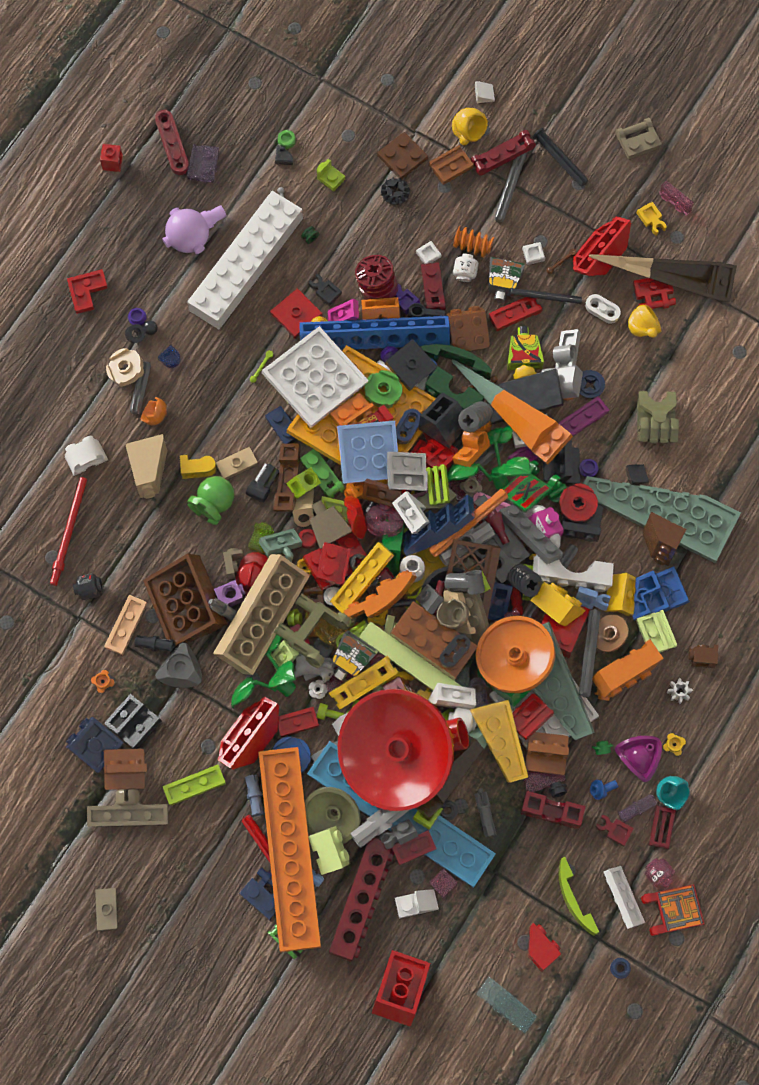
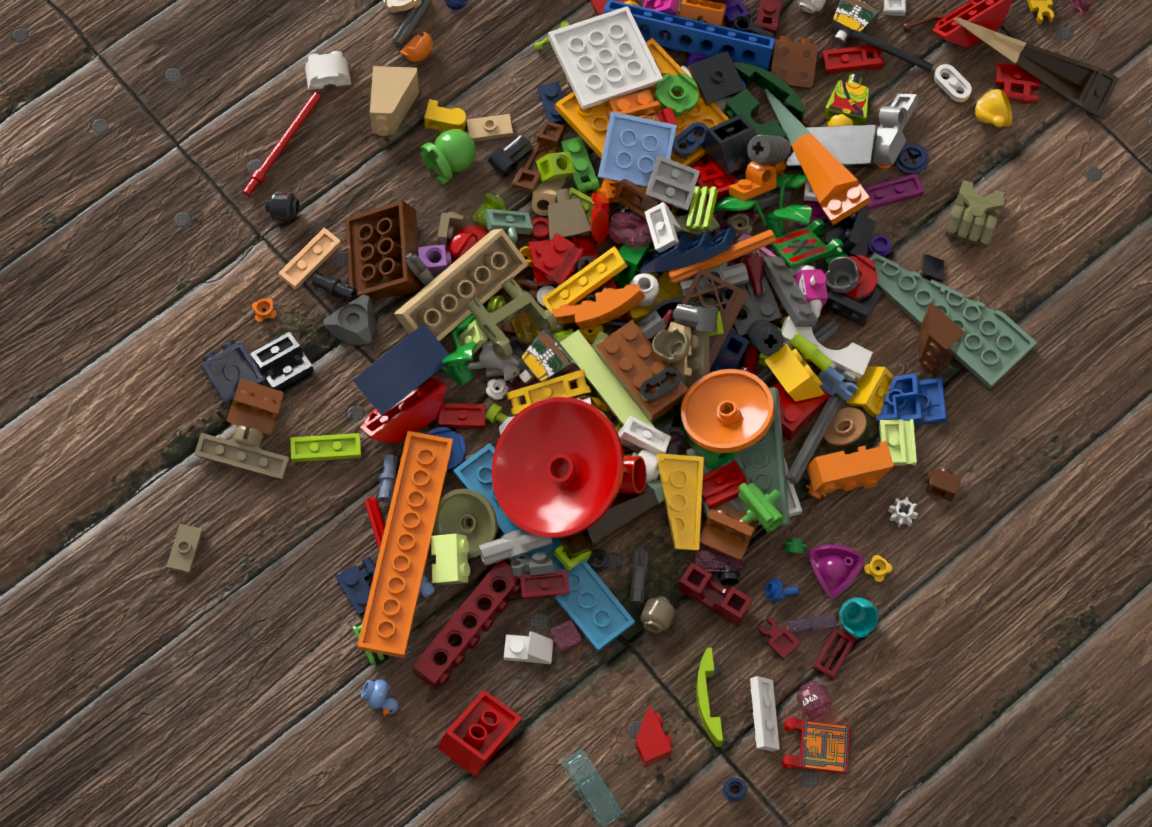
camera: 15 degrees right, 5 degrees down
none -> dark blue slope [352,323,449,416]
none -> medium blue animal [361,679,399,715]
none -> dark tan head [641,596,675,633]
none -> bright green pin [738,483,784,532]
none -> lime pin [789,332,833,372]
none -> dark grey hair [825,257,860,293]

